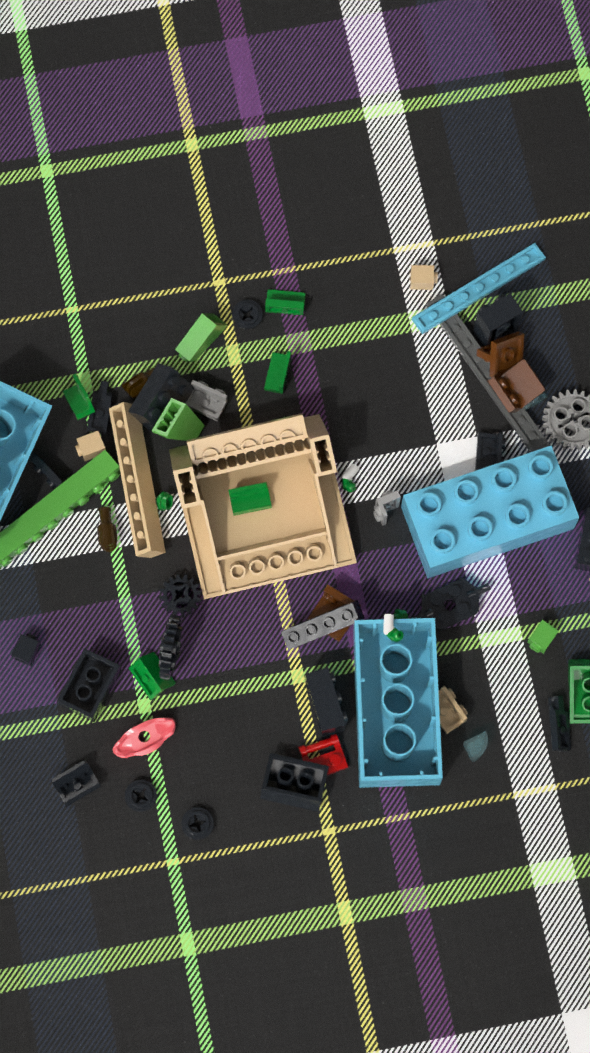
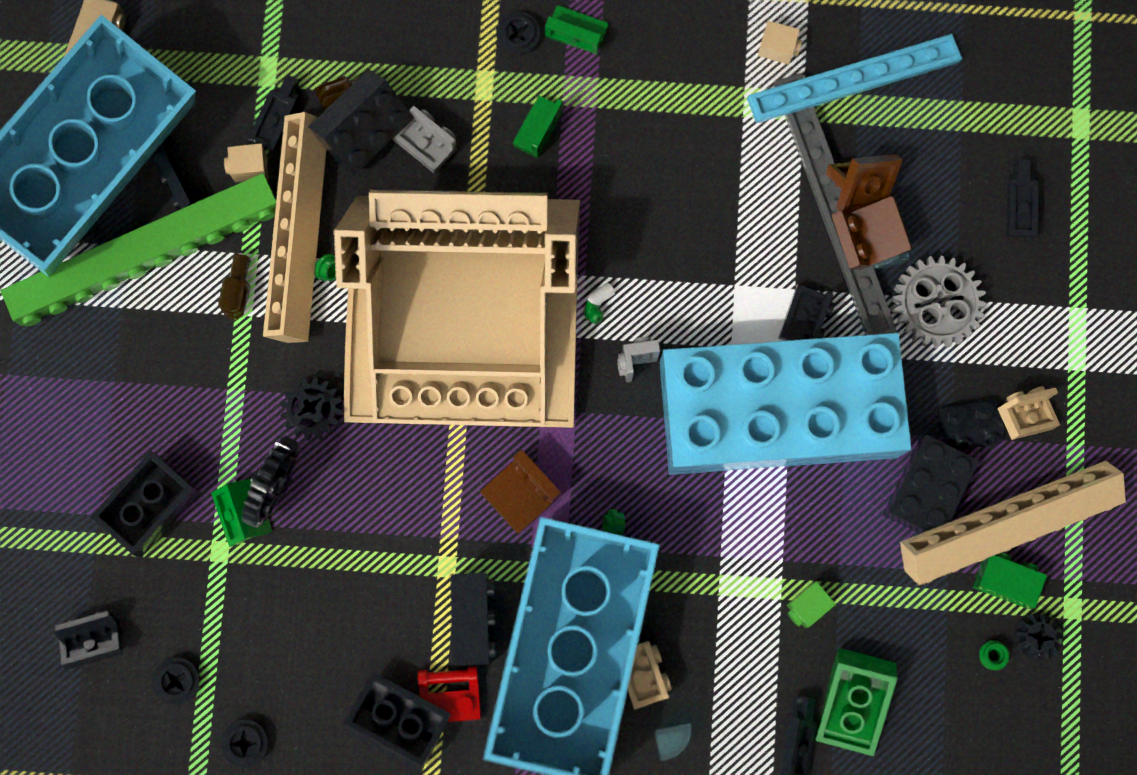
camera: 15 degrees right, 5 degrees up
black brick [11,633,41,666] -> none
green panel [62,374,95,420] -> none
coral piece [113,718,176,758] -> none
bright green slope [152,398,205,441] -> none
bright green slope [175,313,228,362] -> none
green panel [228,482,272,516] -> none
brick [281,600,365,650] -> none
arm [383,614,404,642] -> none
black plate [409,577,491,631] -> none
black brick [473,293,523,347] -> none

